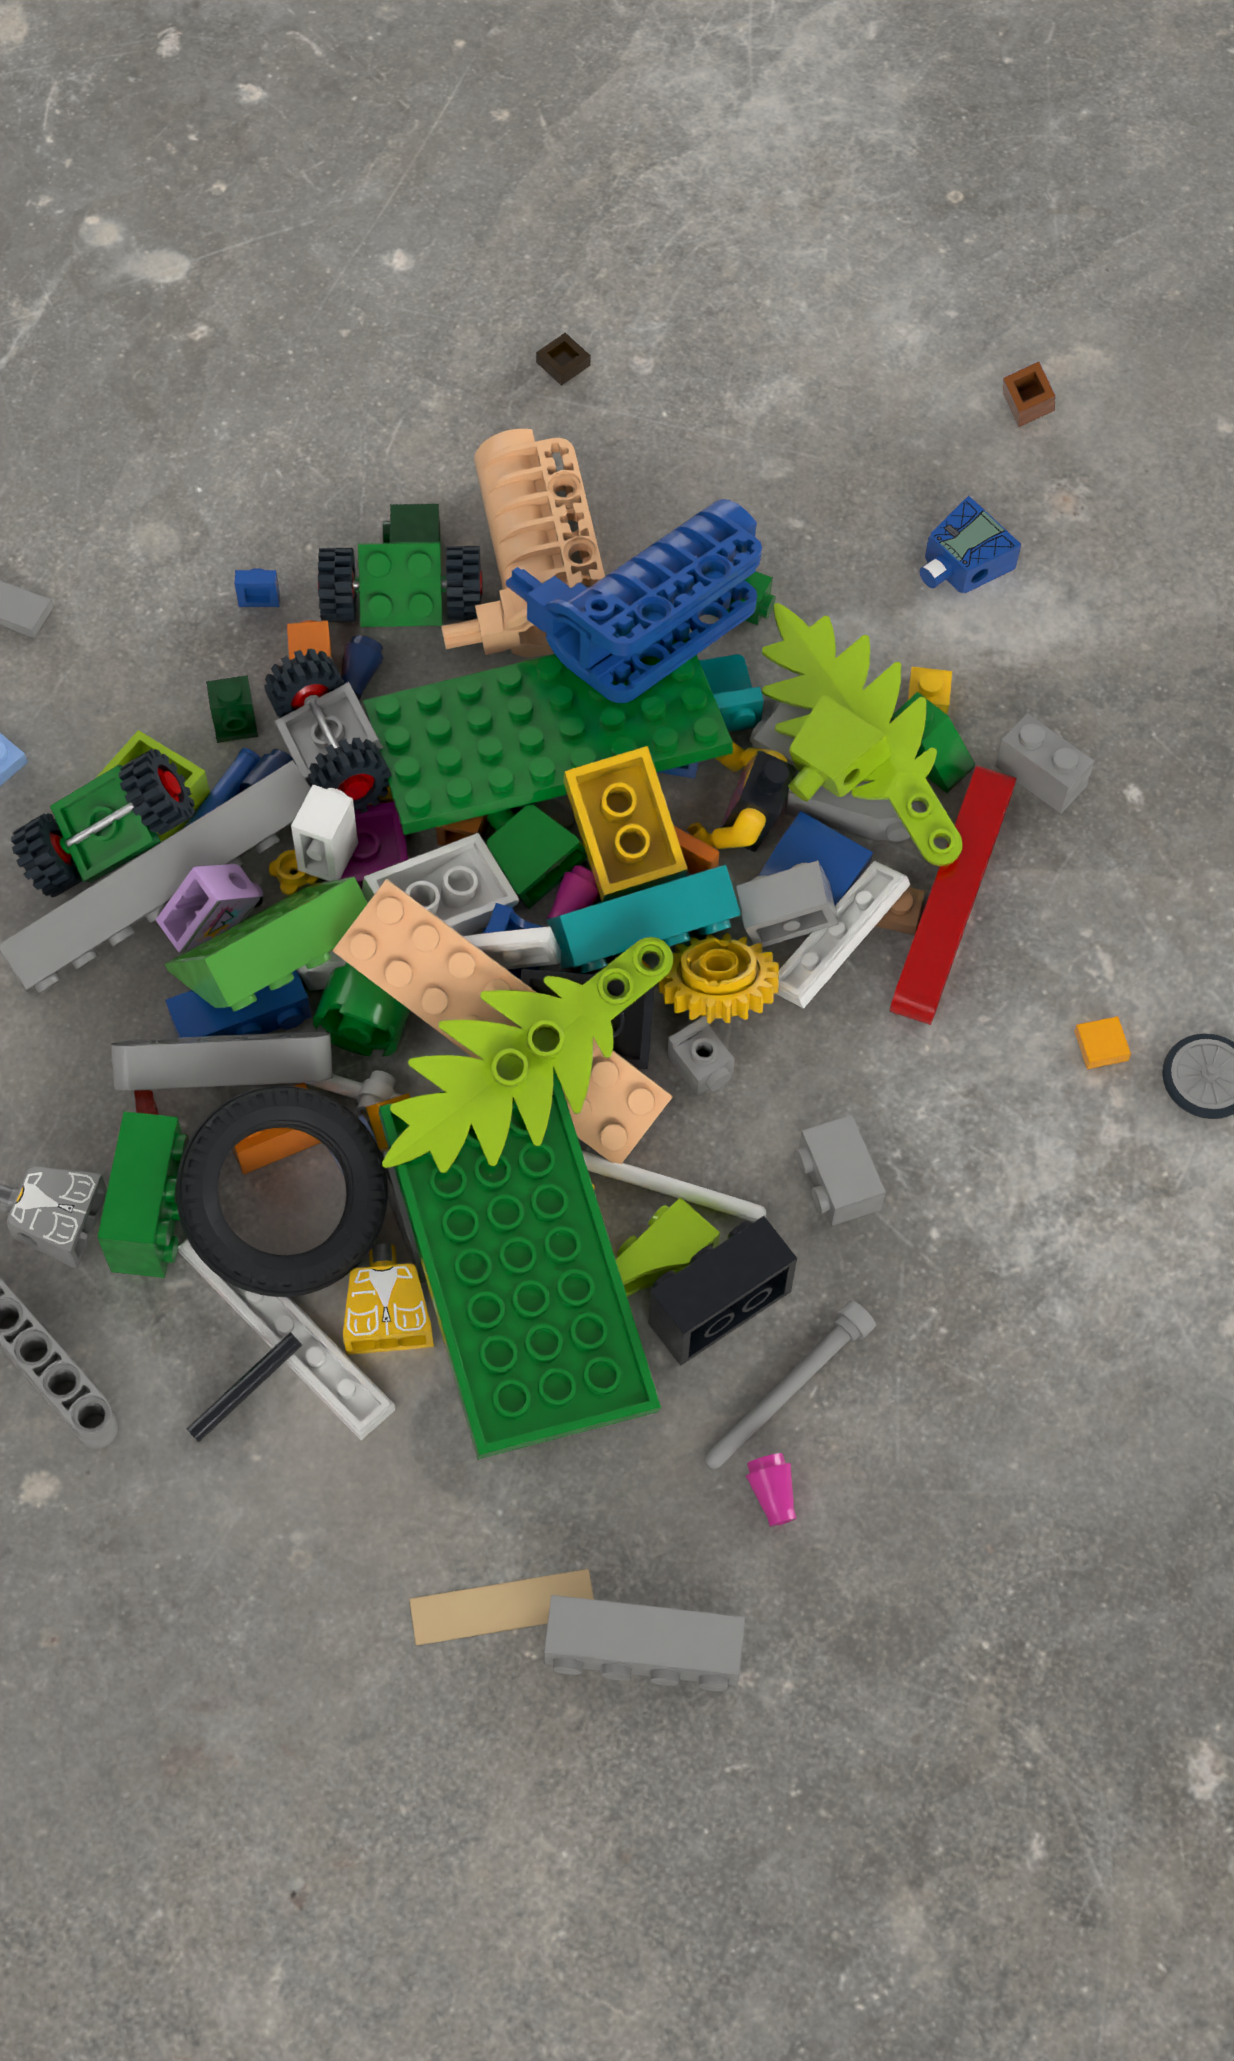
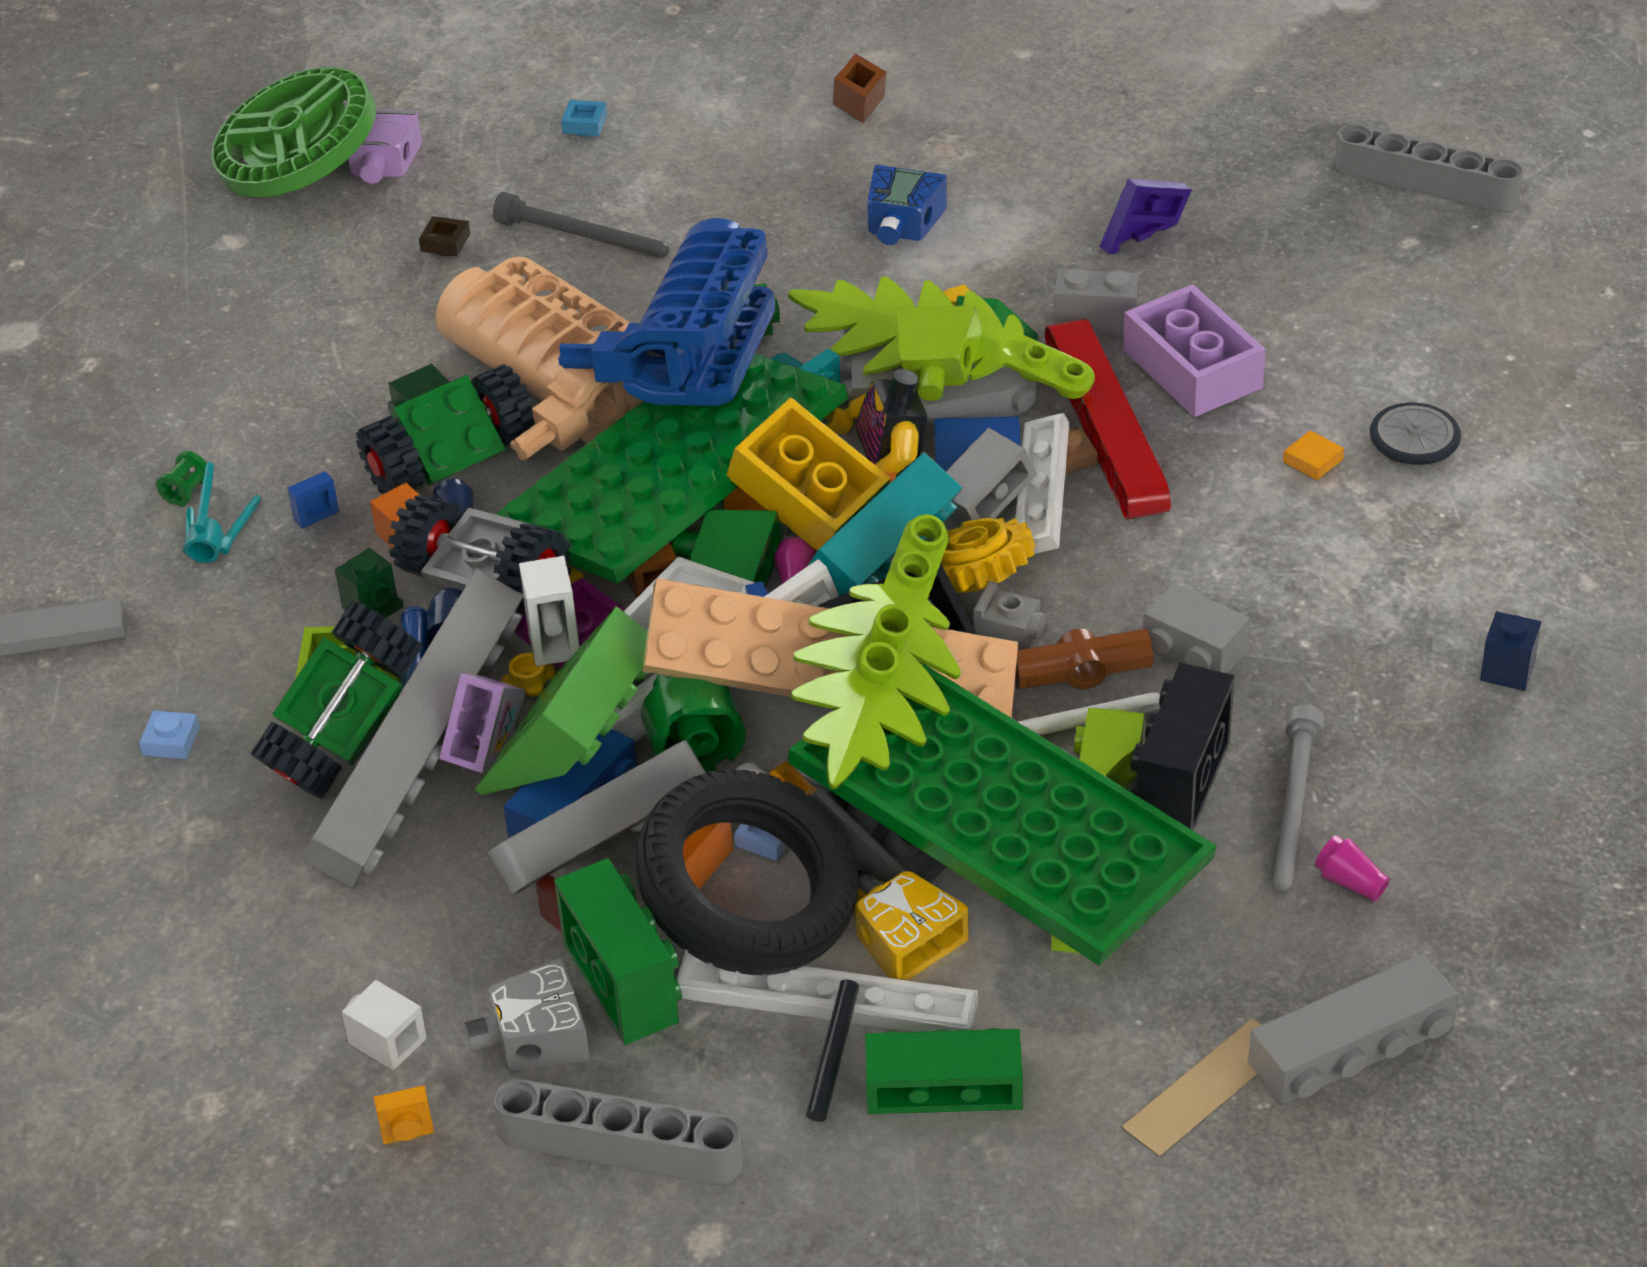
camera: 30 degrees left, 20 degrees down
none -> green bush [156,451,207,507]
none -> teal plant [182,462,261,563]
none -> bright green piece [211,67,376,197]
none -> lavender torso [348,110,422,184]
none -> dark grey piece [493,192,669,257]
none -> dark azure plate [561,100,607,137]
none -> green brick [865,1028,1023,1114]
none -> dark orange piece [1015,629,1154,689]
none -> dark purple wing [1099,179,1192,254]
none -> lavender brick [1123,284,1266,417]
none -> dark blue brick [1480,611,1542,691]

